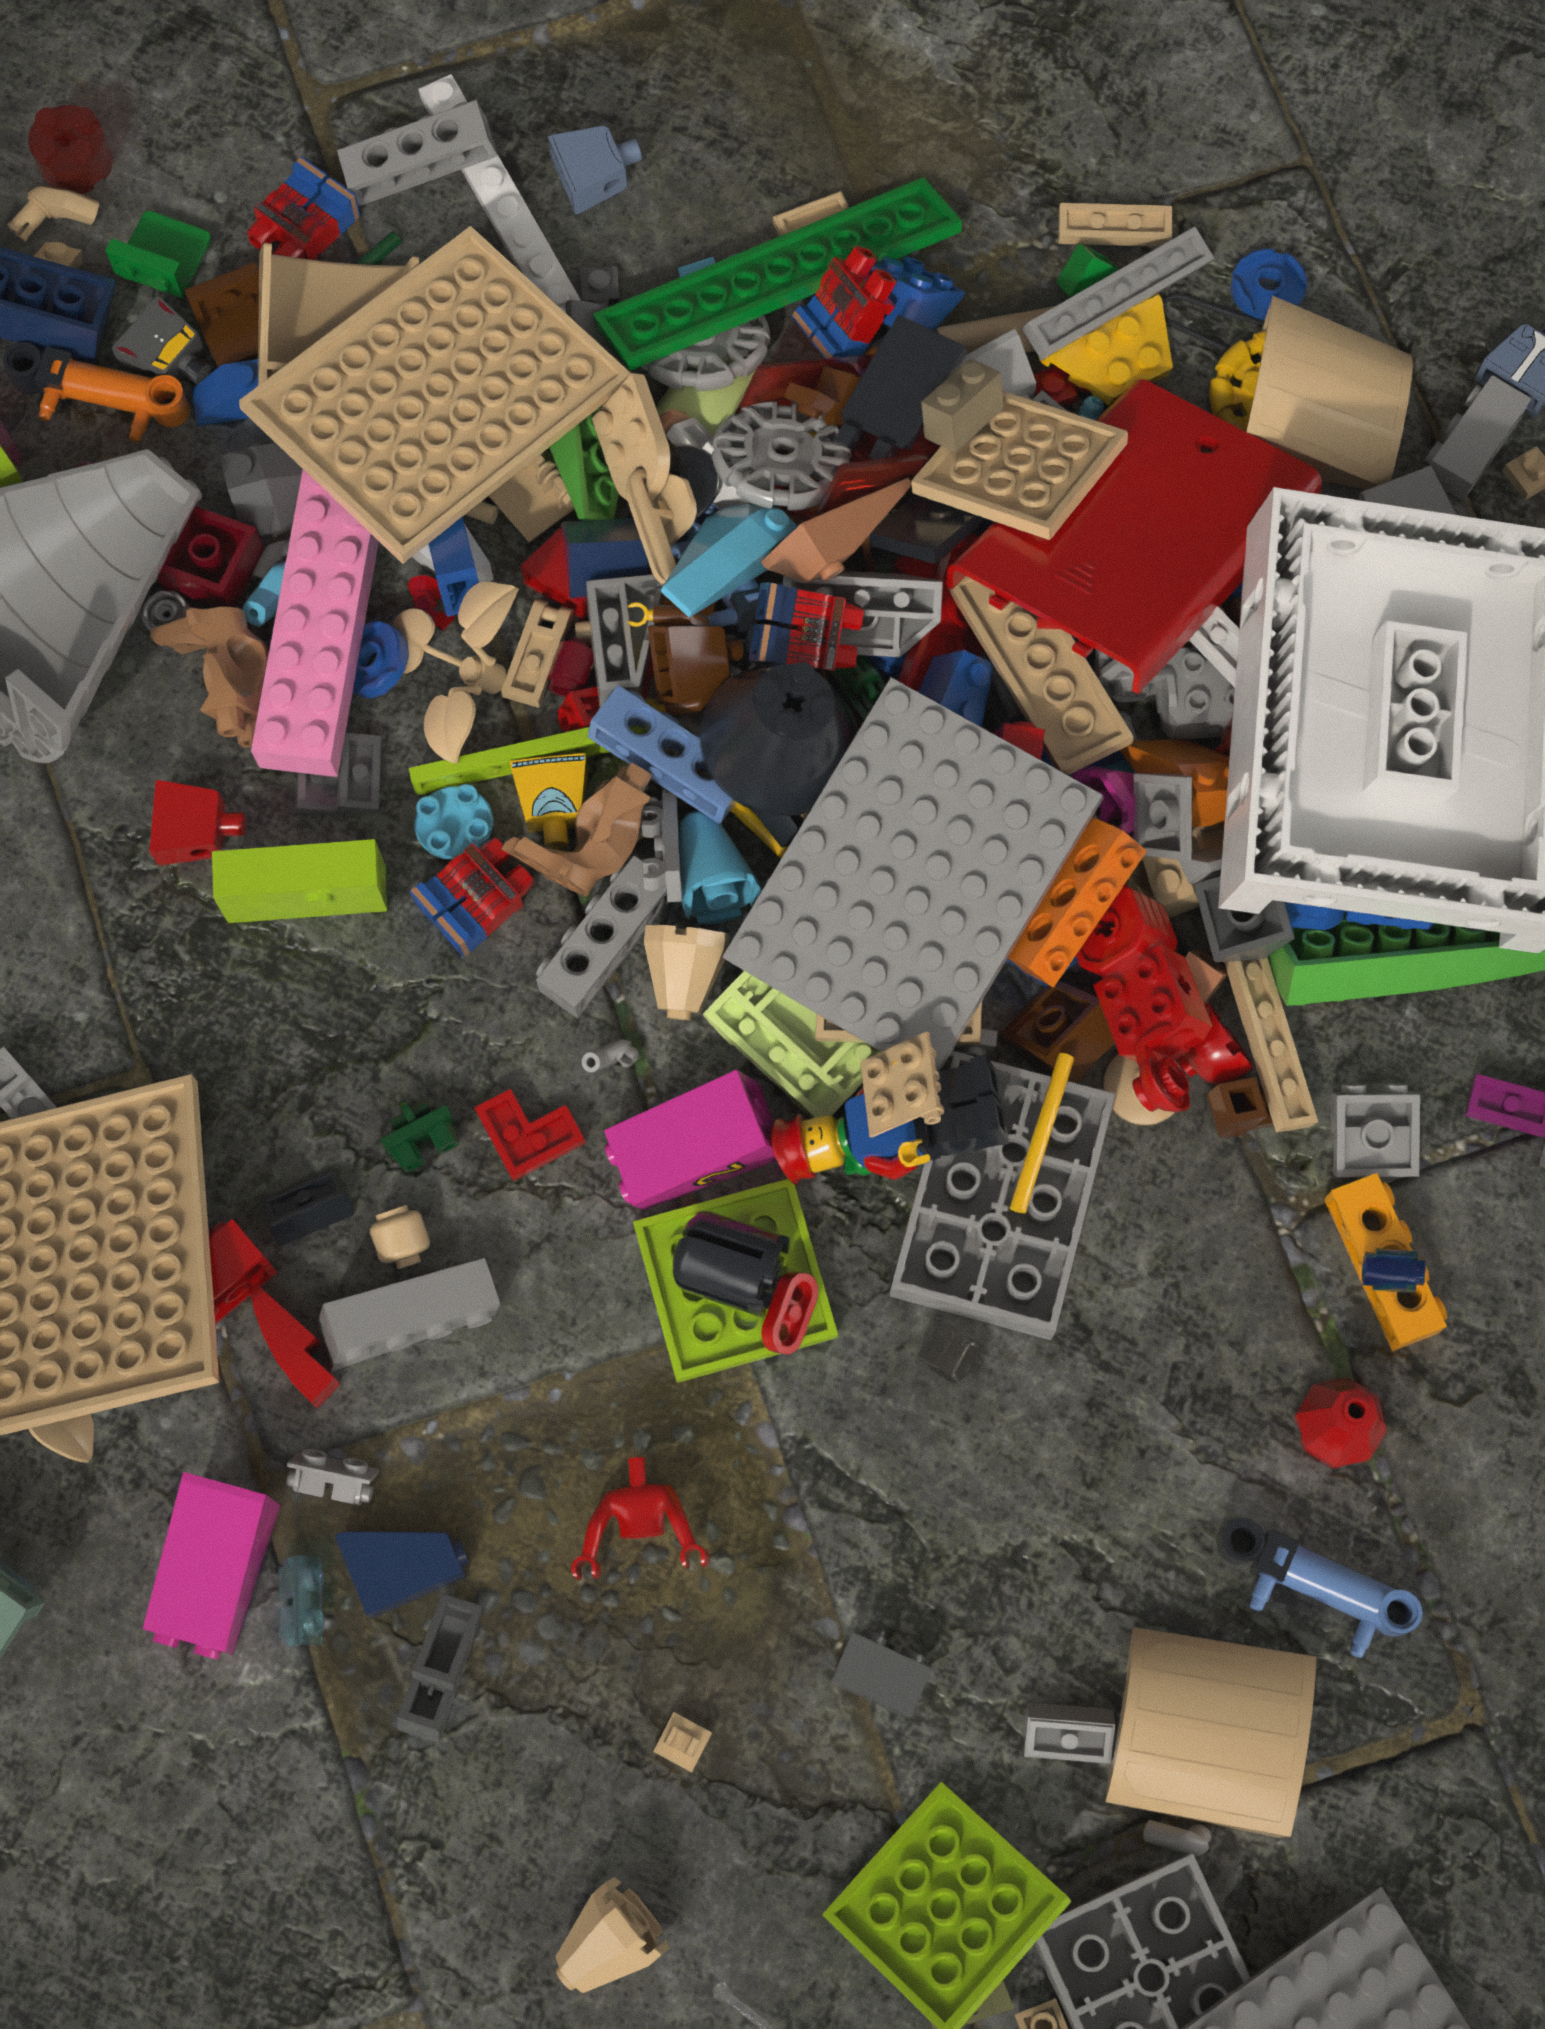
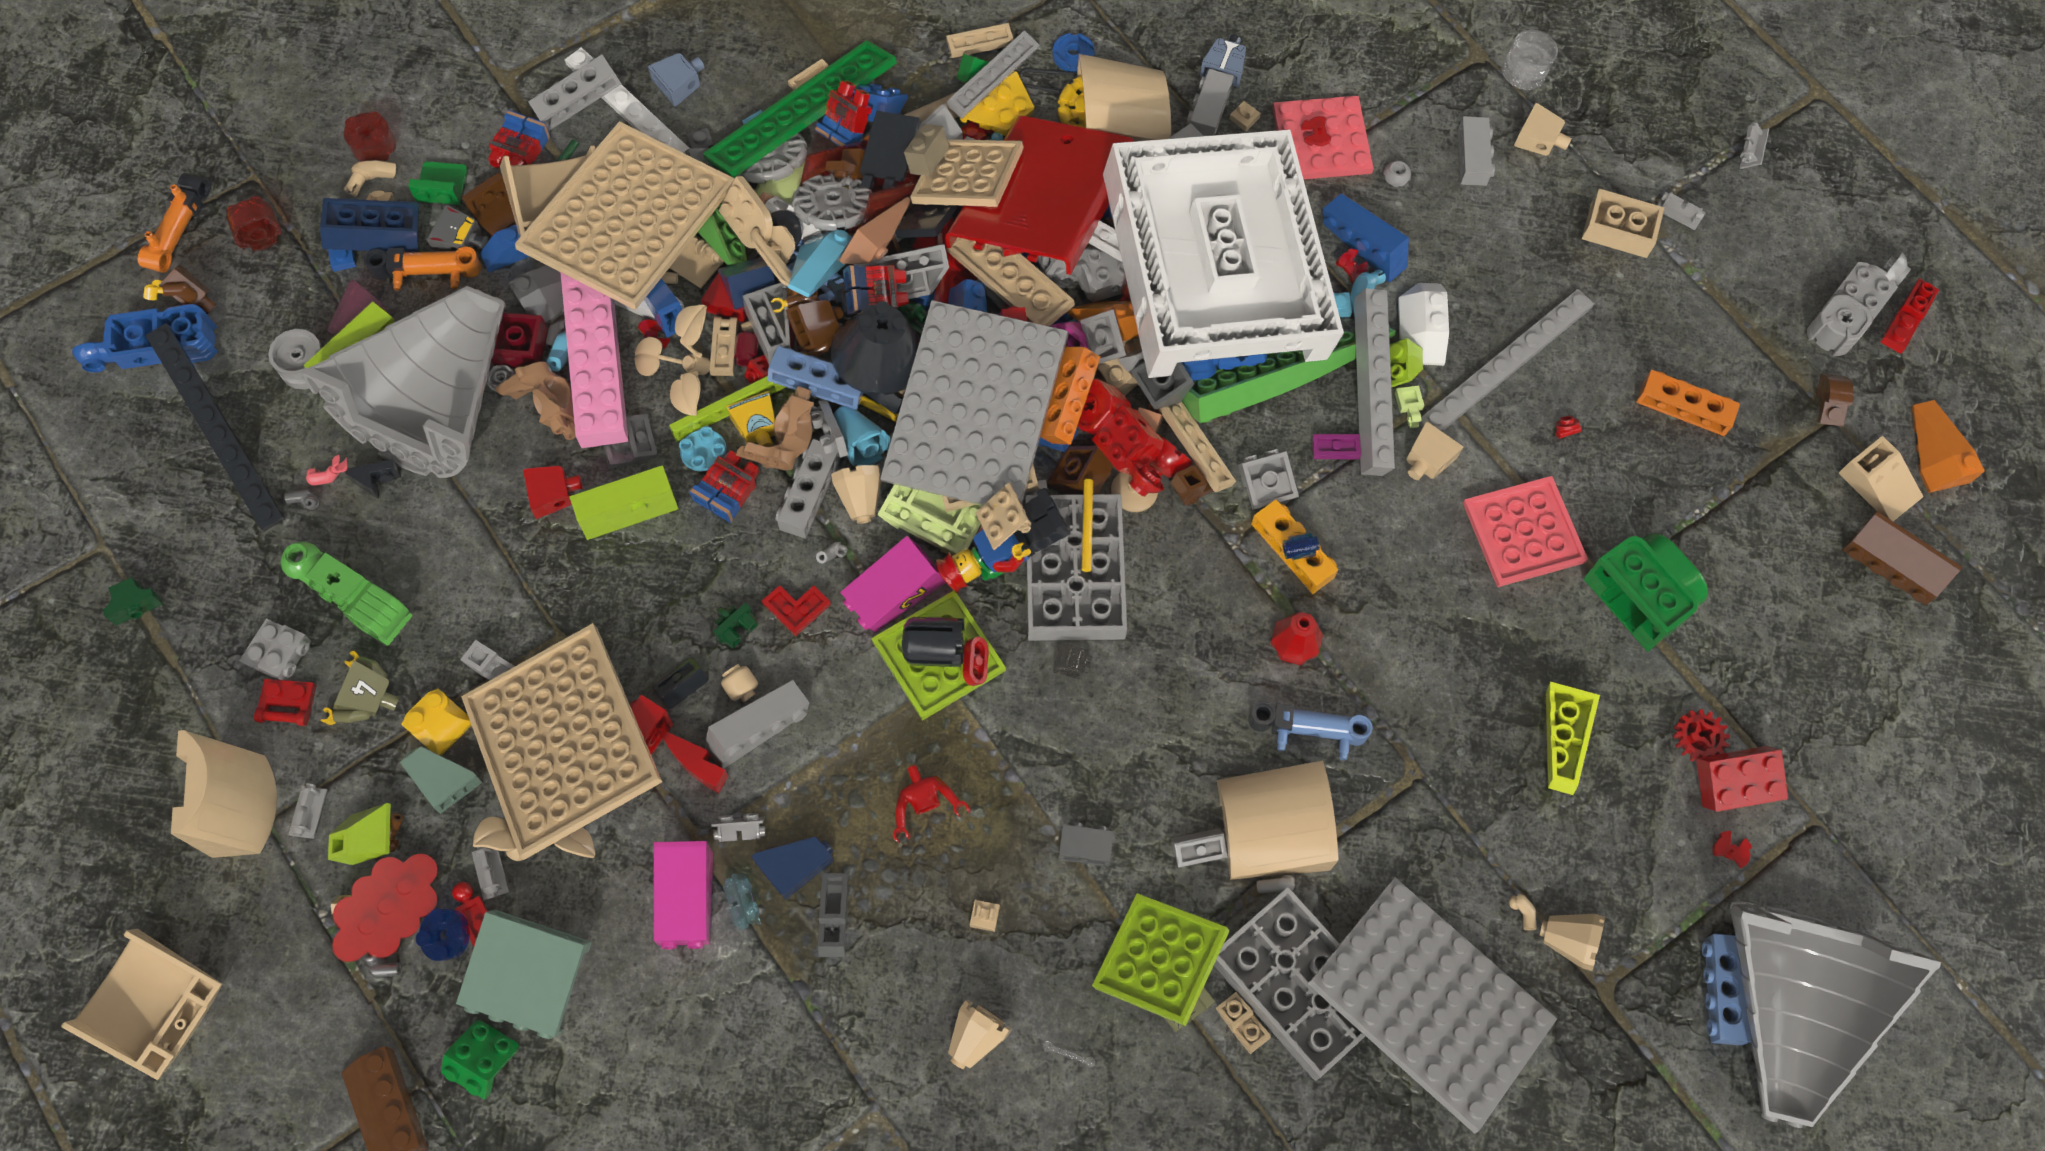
camera: 20 degrees left, 5 degrees down
blue tile [353,621,409,698] -> none

